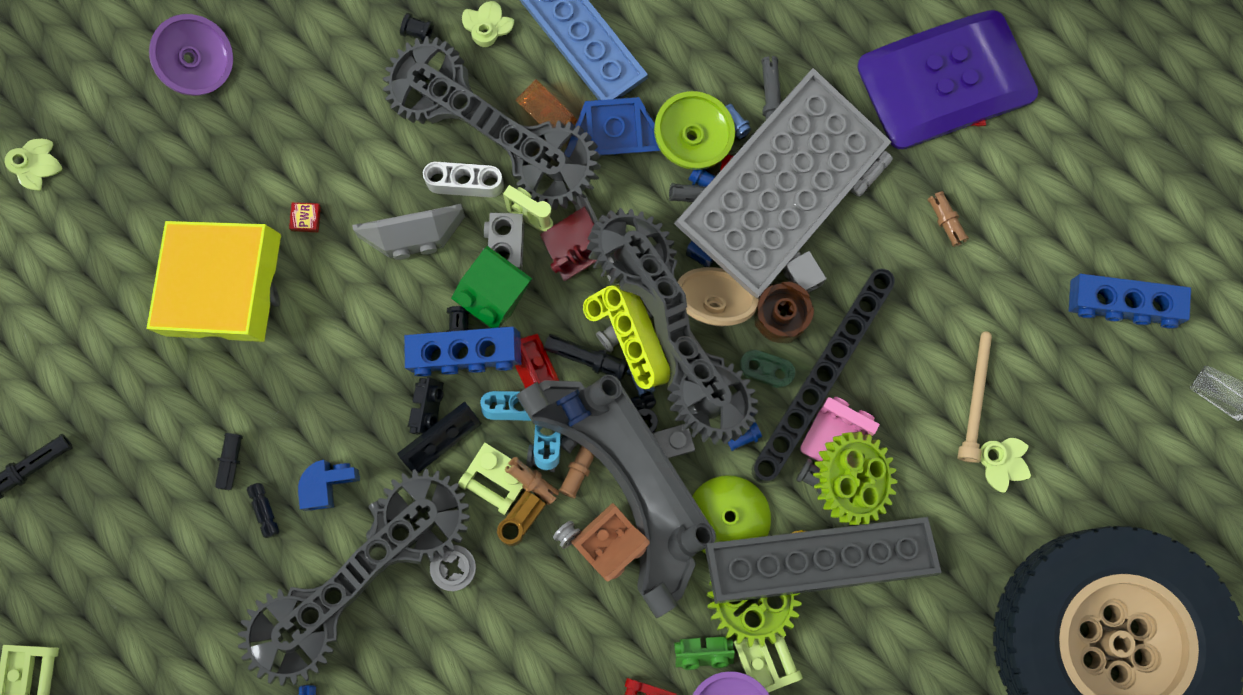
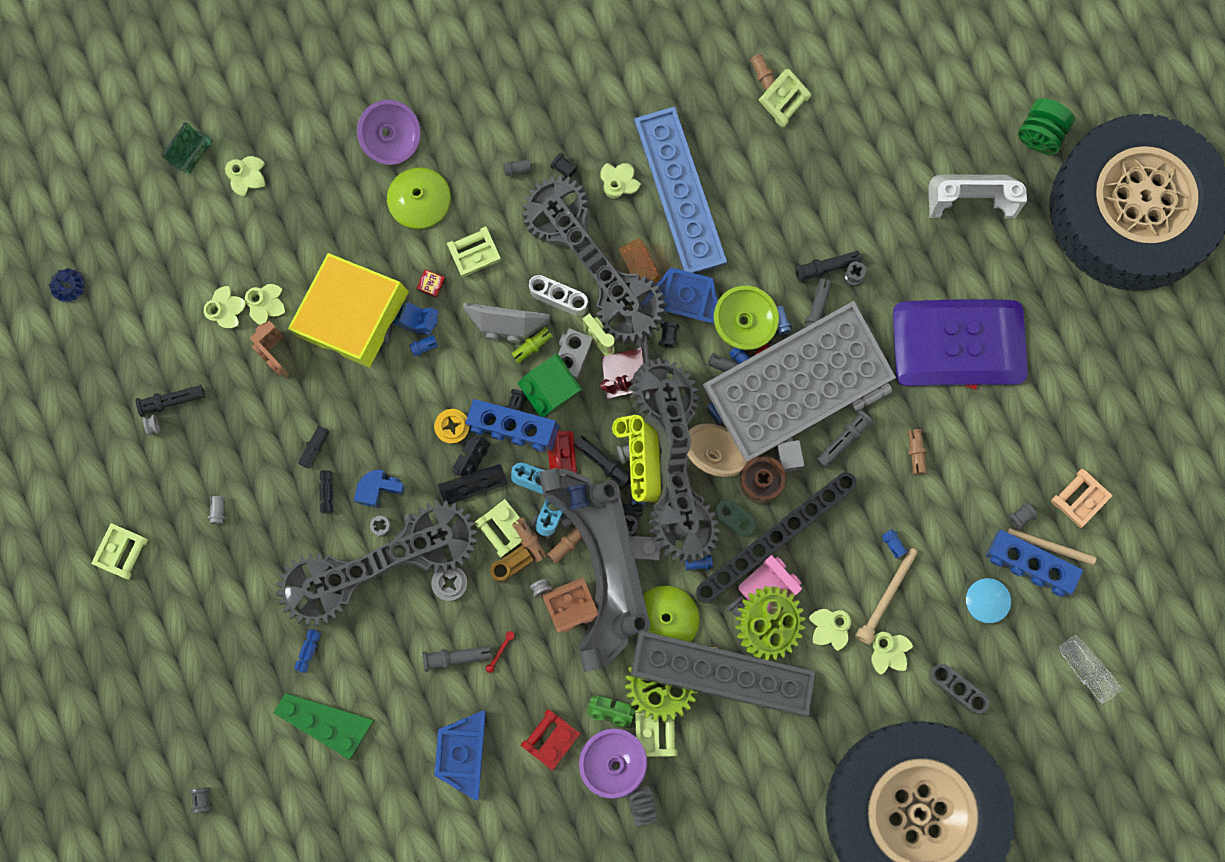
camera: 25 degrees right, 0 degrees up
none -> light grey bush [143,415,160,436]
none -> yellowish green plate [204,286,246,328]
none -> light grey pin [208,496,226,525]
none -> yellowish green plate [245,284,285,325]
none -> nougat bracket [250,321,290,378]
none -> light grey bush [370,516,391,537]
none -> lime dish [387,167,451,230]
none -> blue brick [392,302,439,336]
none -> blue pin [409,334,438,357]
none -> dark grey pin [423,645,492,672]
none -> yellow gear [434,409,469,444]
none -> yellowish green plate [447,226,501,278]
none -> red hinge [486,631,515,673]
none -> dark grey pin [503,159,531,177]
none -> lime pin [511,327,553,364]
none -> black bush [659,322,680,348]
none -> black pin [795,250,862,283]
none -> yellowish green plate [809,609,851,651]
none -> dark grey pin [816,410,874,469]
none -> dark grey bush [844,261,867,286]
none -> blue pin [882,529,908,559]
none -> dark grey beam [928,664,990,714]
none -> medium azure dish [966,578,1011,623]
none -> dark grey bush [1007,502,1038,531]
none -> tan bar [1008,528,1096,565]
none -> light nougat plate [1051,469,1112,528]

